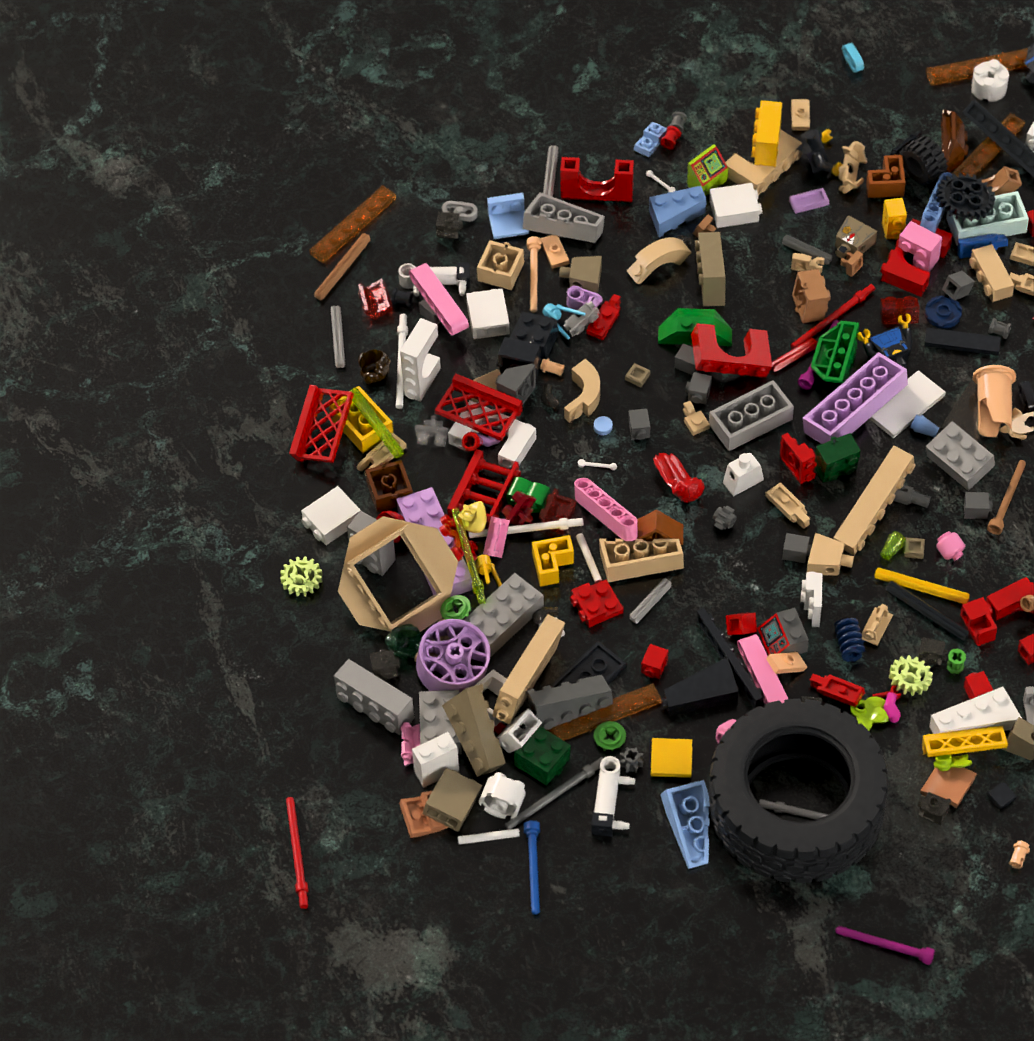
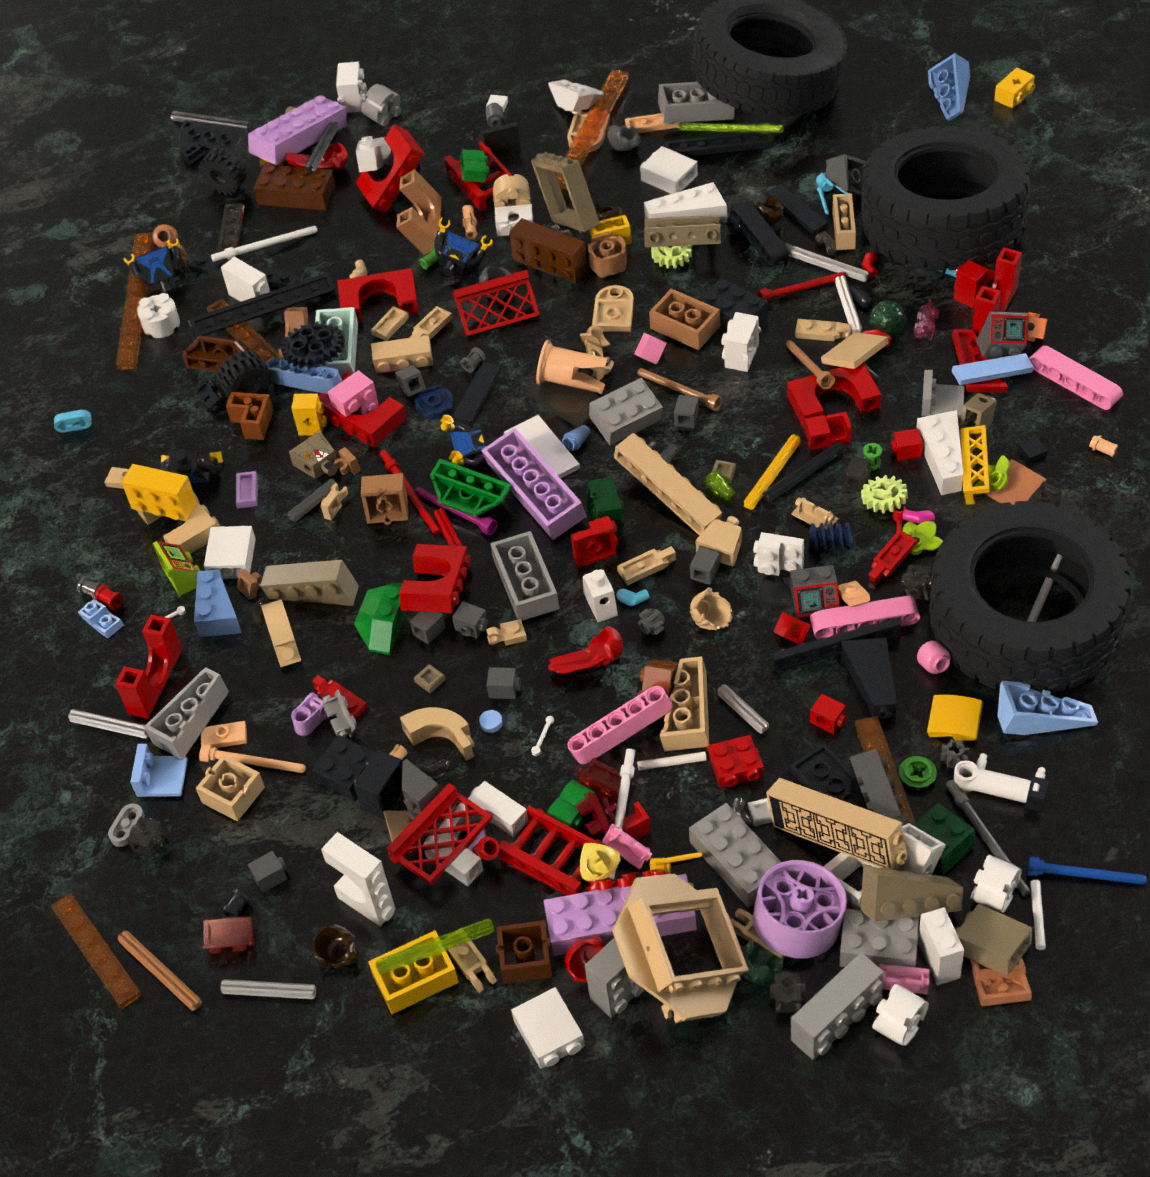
camera: 75 degrees left, 5 degrees down
yellowish green gear [280,557,323,596] -> none
red bar [286,797,308,908] -> none
red fence [289,385,354,463] -> none
white bar [396,314,408,409] -> none
white piece [398,263,470,296] -> none
bright pink beam [409,263,469,336] -> none
clear hips [415,415,449,447] -> none
bright green gear [440,595,471,620] -> none
clear neon green bar [452,508,486,604] -> none
white brick [466,289,510,339] -> none
yellow brick [532,535,574,586] -> none
medium azure plant [543,303,586,340] -> none
dark tan torso [559,256,602,294] -> none
tan piece [838,141,867,194] -> none
clear red bracket [880,296,920,324] -> none
bright pink head [936,531,965,561] -> none
blue hinge [958,234,1008,259] -> none
none -> medium azure arm [616,589,650,606]
none -> red panel [622,802,651,840]
none -> tan hair [690,587,732,630]
none -> white brick [872,984,929,1046]

